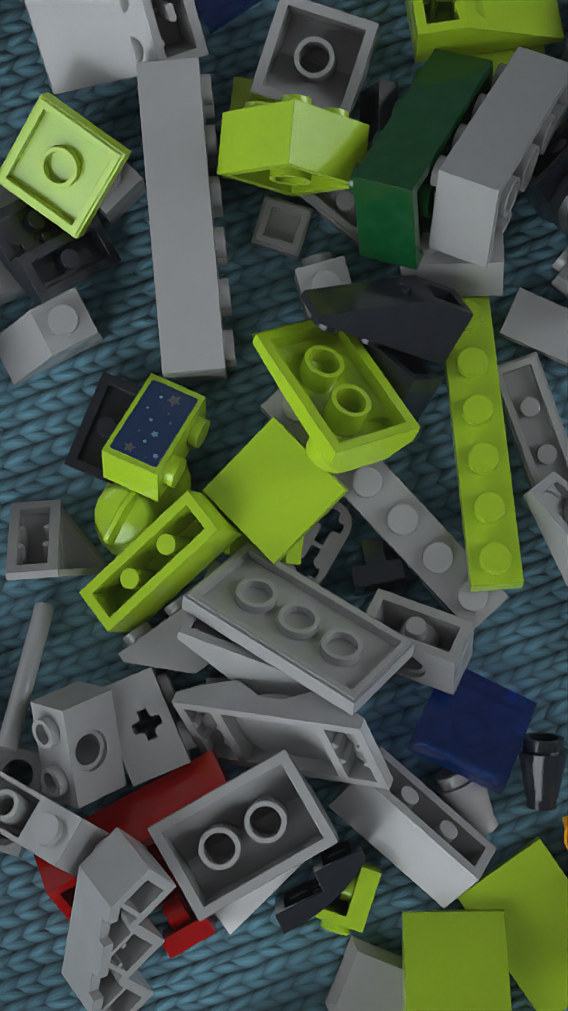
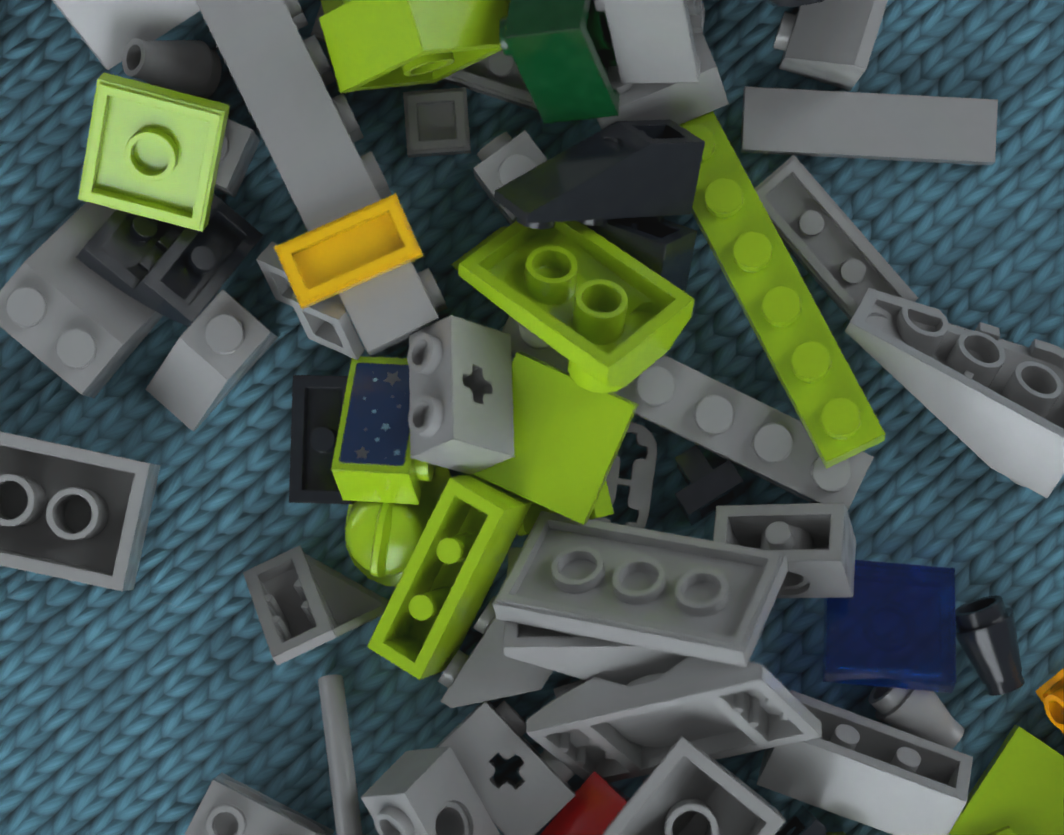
camera: 20 degrees left, 0 degrees up
none -> light grey cone [122,38,222,99]
none -> light grey slope [256,242,365,360]
none -> yellow tile [274,193,423,310]
none -> light grey brick [407,315,514,475]

